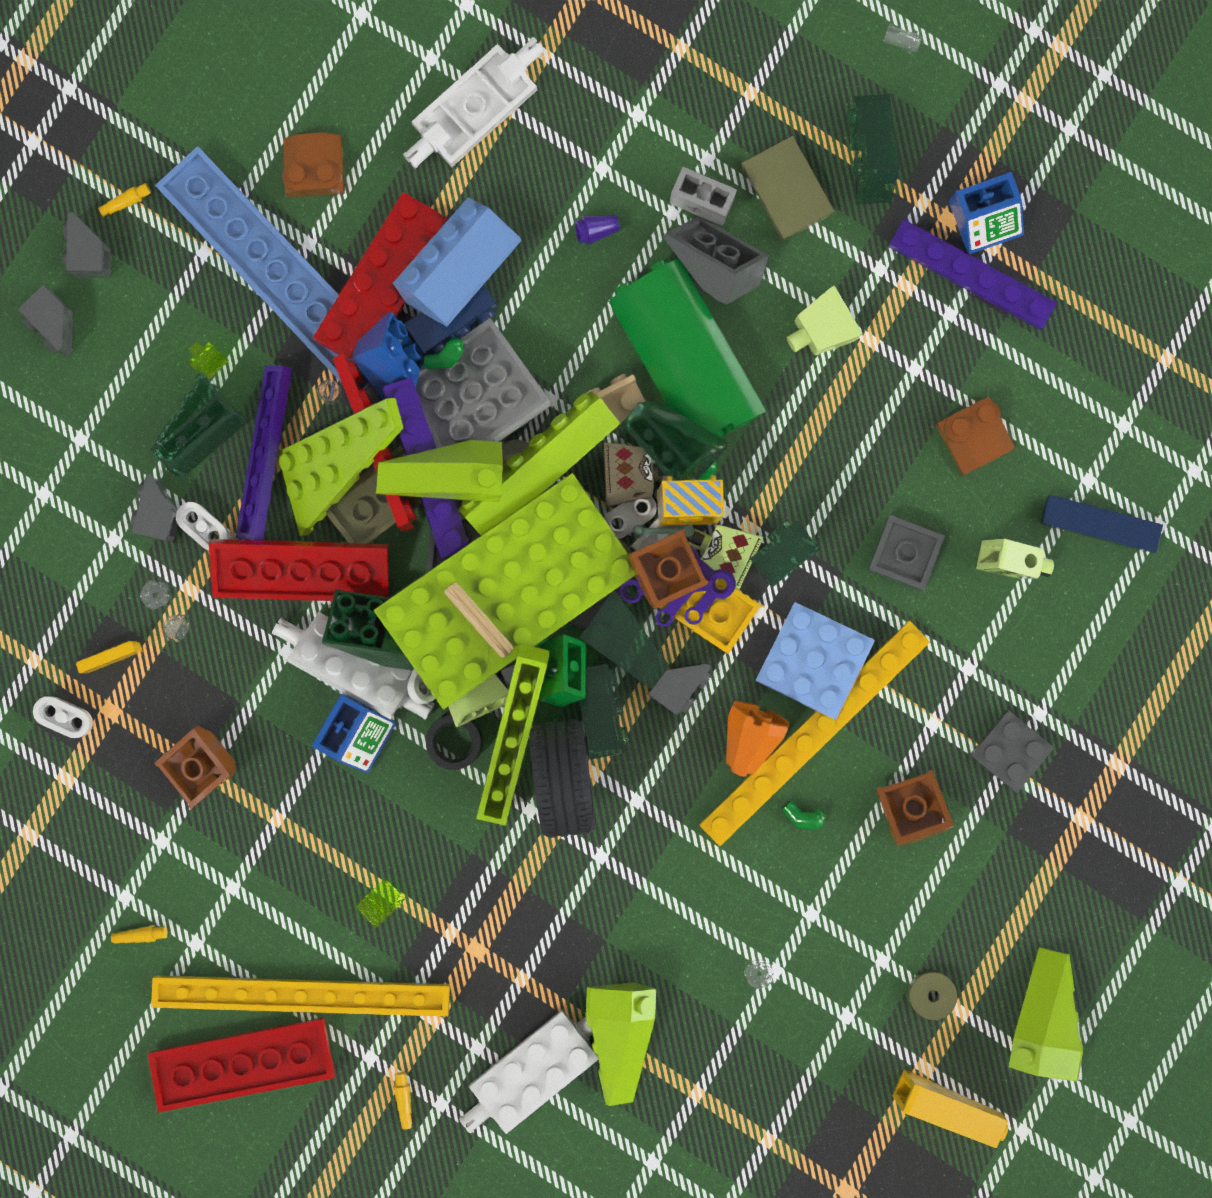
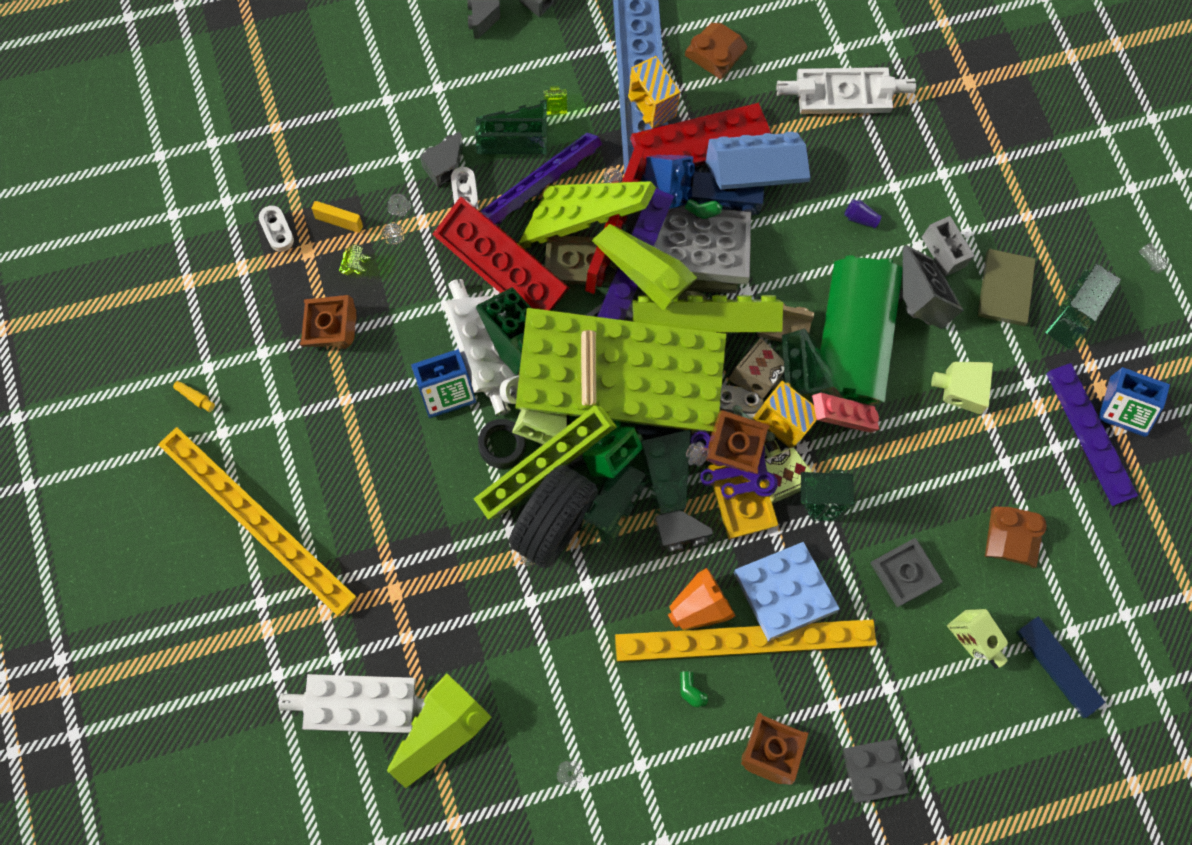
camera: 35 degrees right, 15 degrees down
red plate [147,1017,336,1113] -> none
clear neon green panel [356,879,405,928] -> none
yellow animal [393,1072,412,1129] -> none
none -> clear neon green tile [339,244,370,275]
none -> yellow container [628,56,680,129]
none -> clear plate [686,442,709,466]
none -> coral plate [812,393,879,433]

